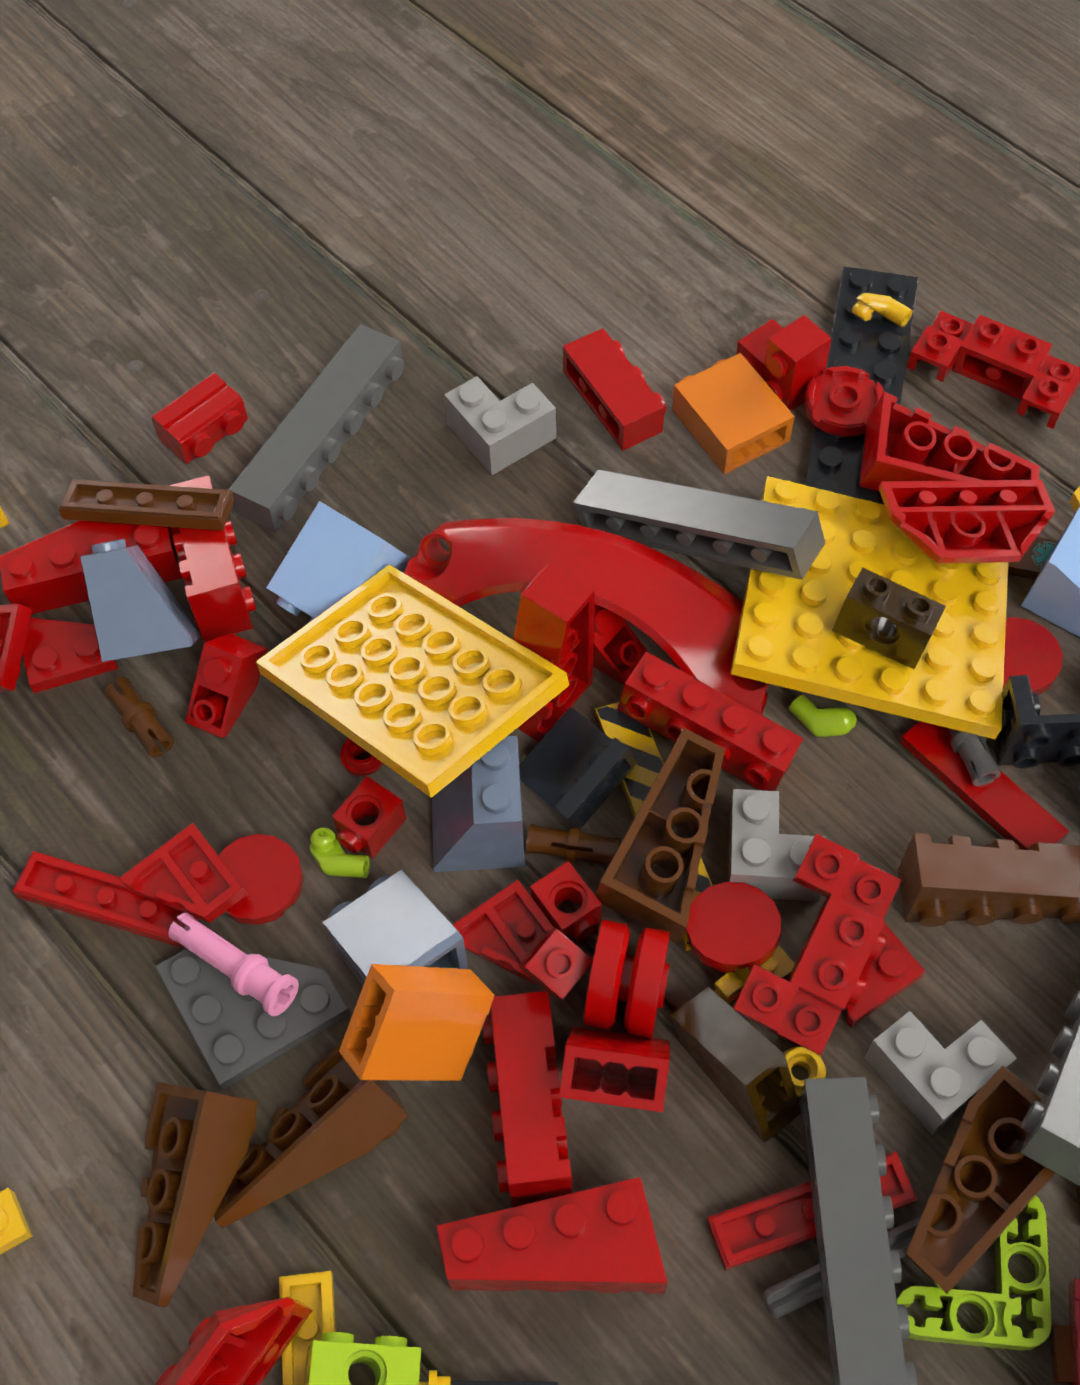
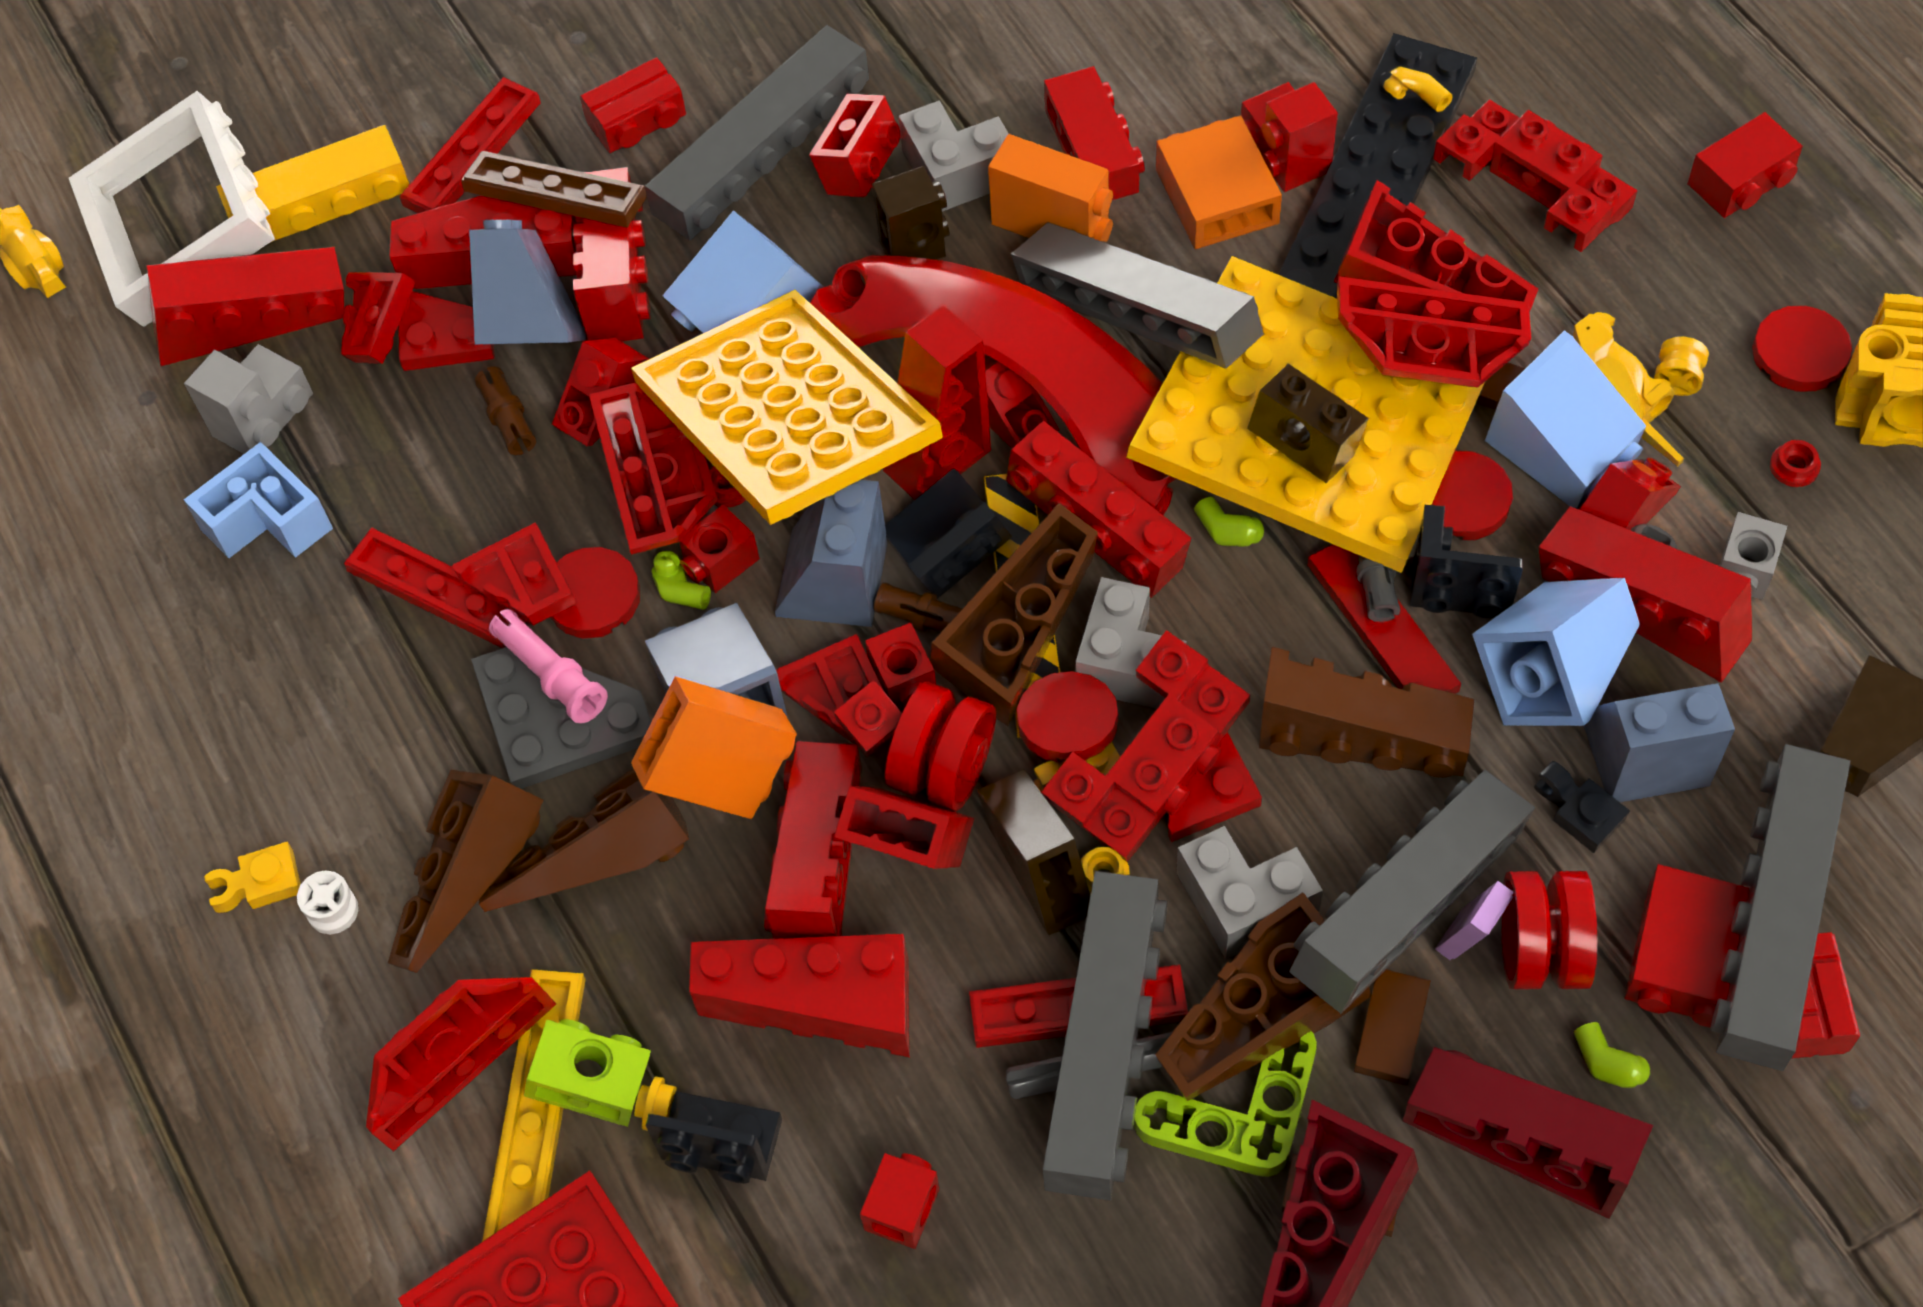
camera: 15 degrees right, 0 degrees up
red tile [803,366,884,437] -> none
none -> white wheel [297,871,359,935]
none -> red tile [399,77,541,213]
none -> red wedge [589,383,718,555]
none -> red brick [809,94,901,198]
none -> dark brown brick [872,166,950,260]
none -> orange brick [988,134,1113,242]

